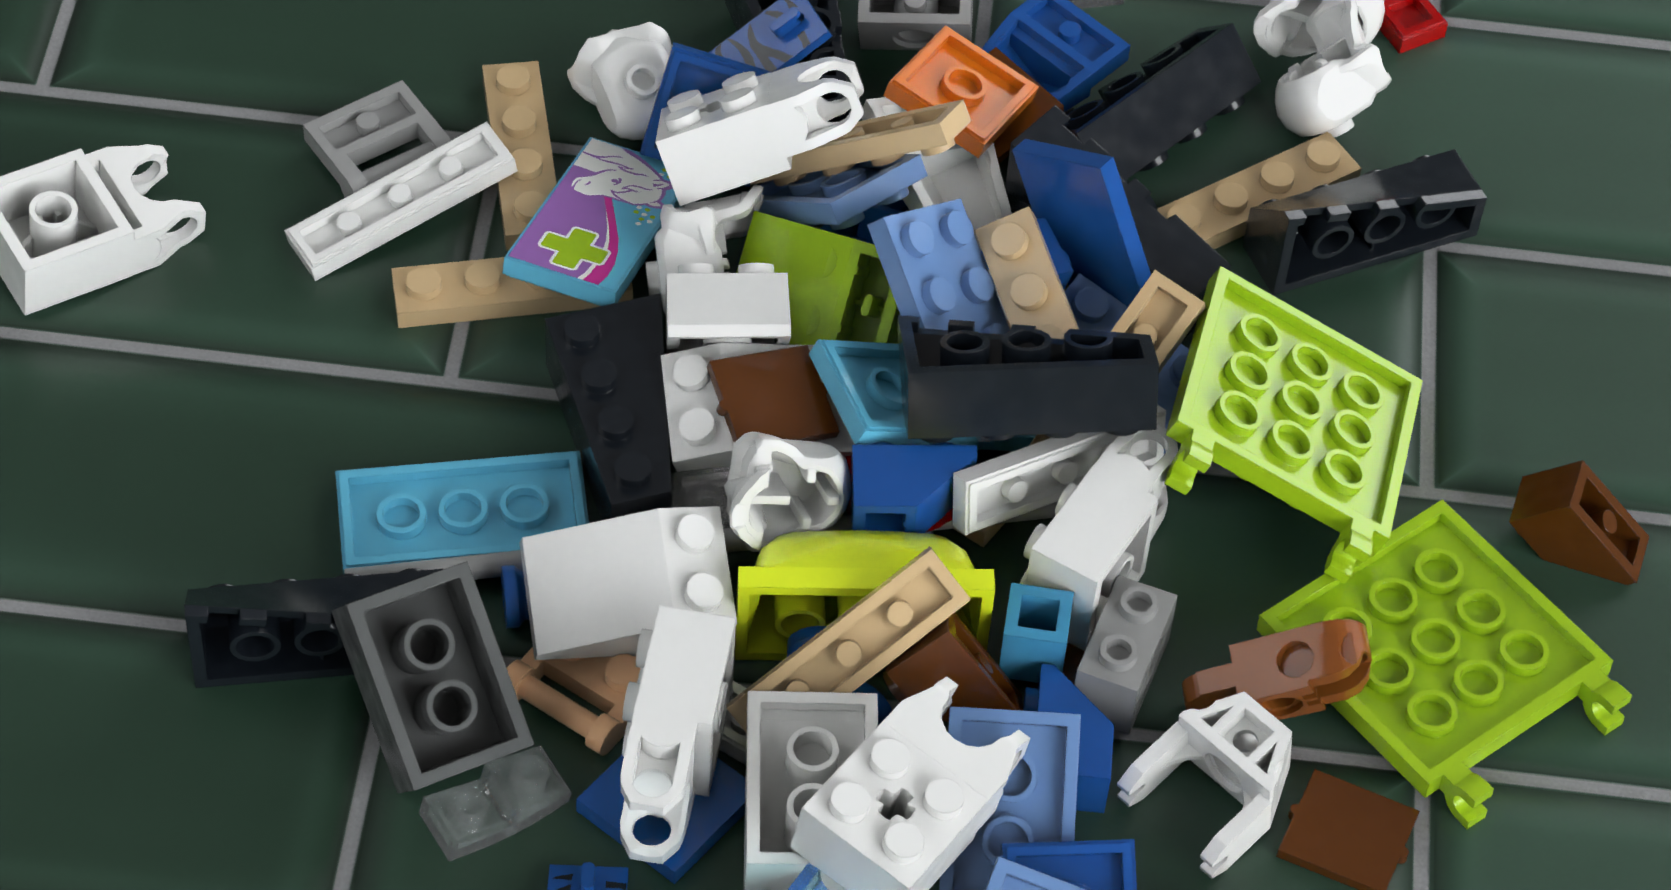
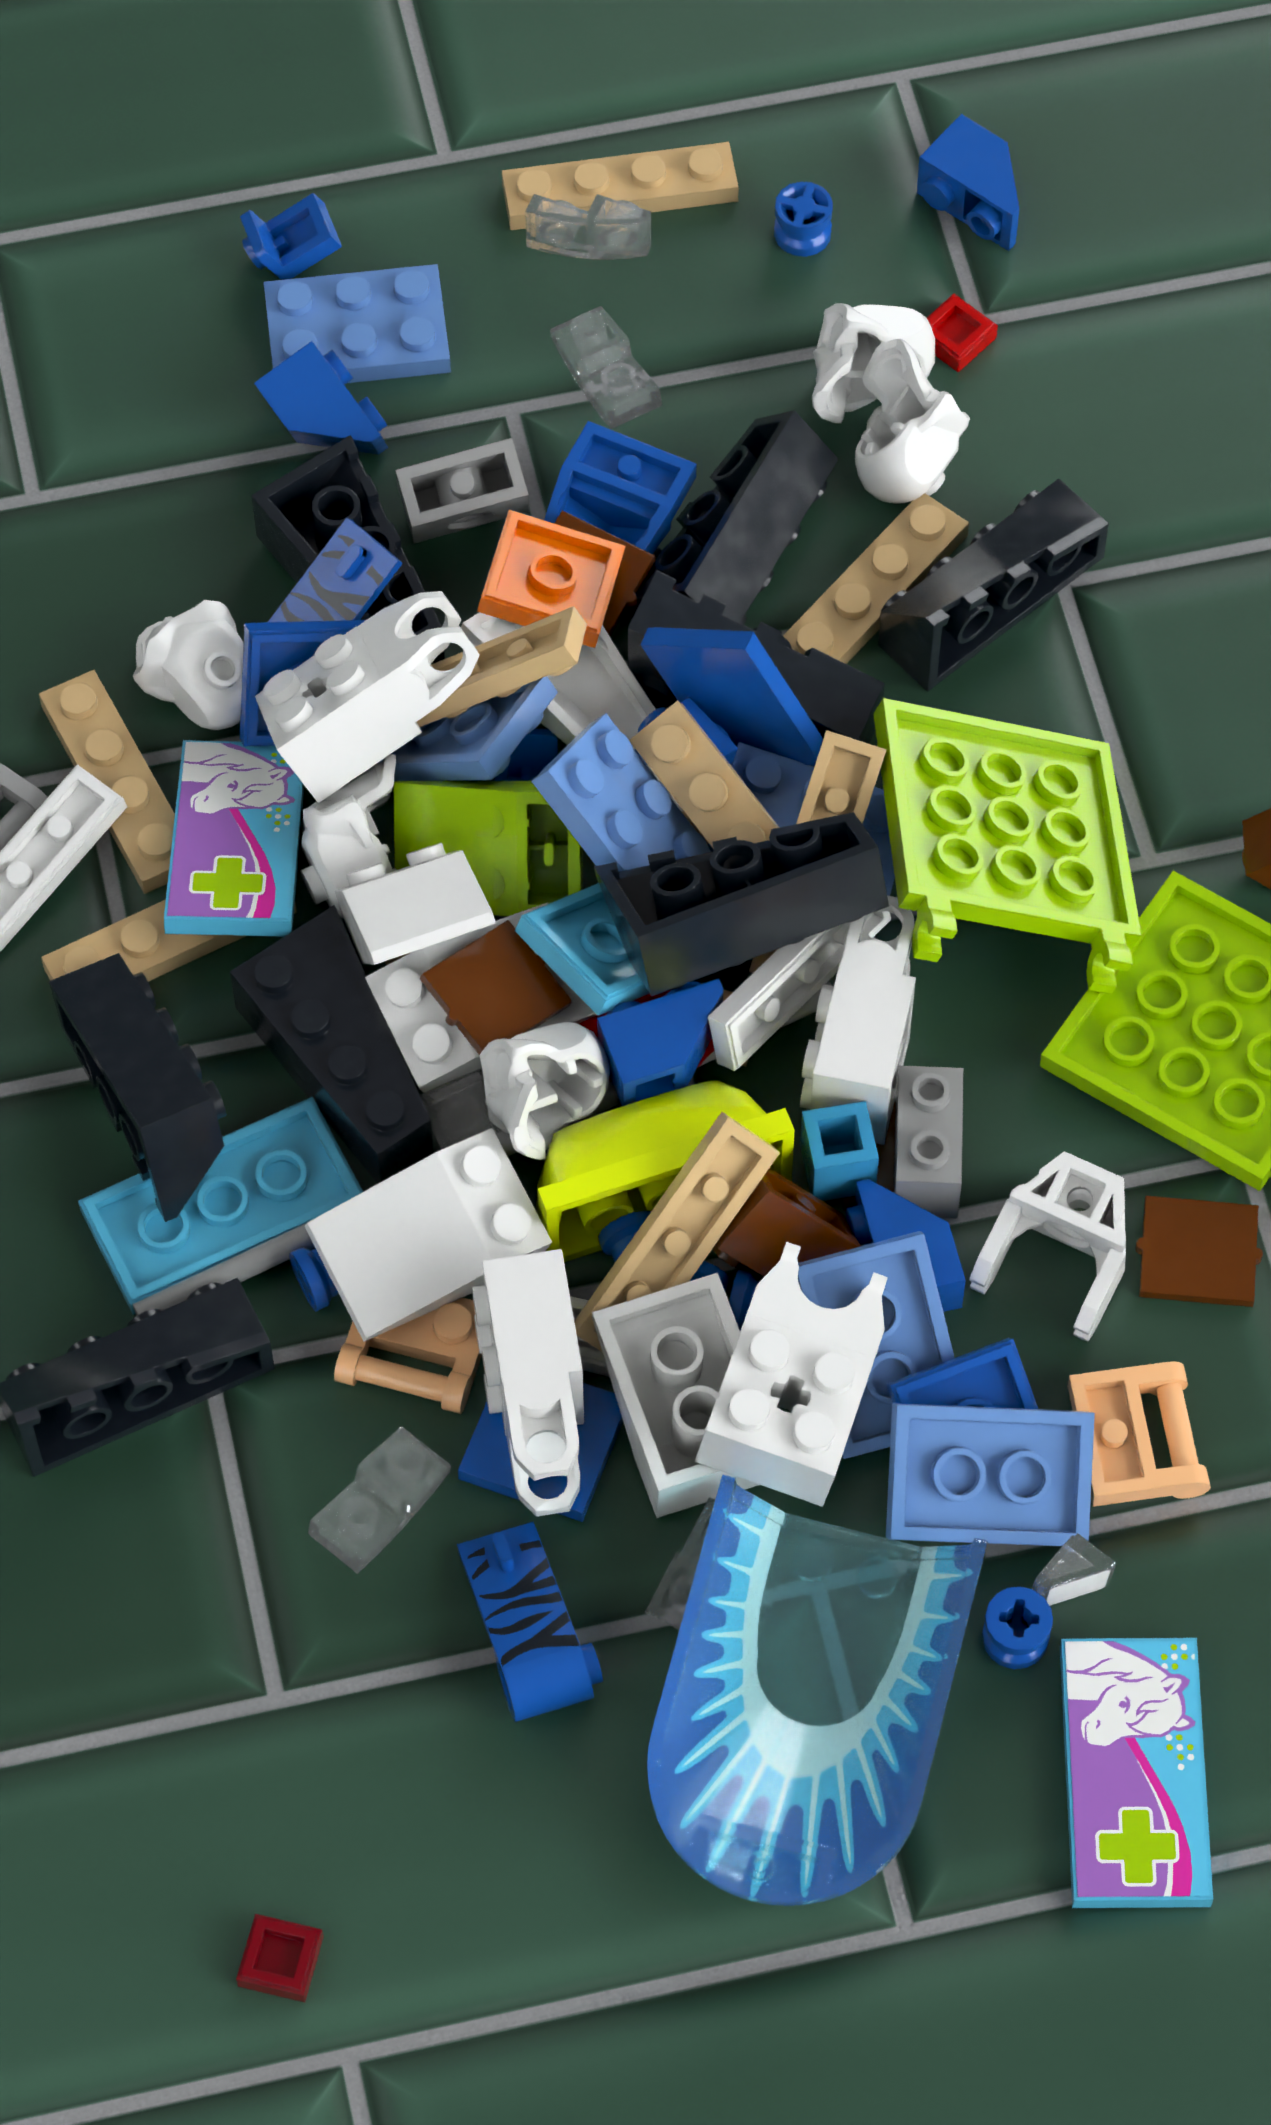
camera: 15 degrees left, 10 degrees up
dark grey brick [331,561,534,793] -> none
dark orange piece [1182,619,1372,720] -> none
none -> black wedge [49,953,226,1222]

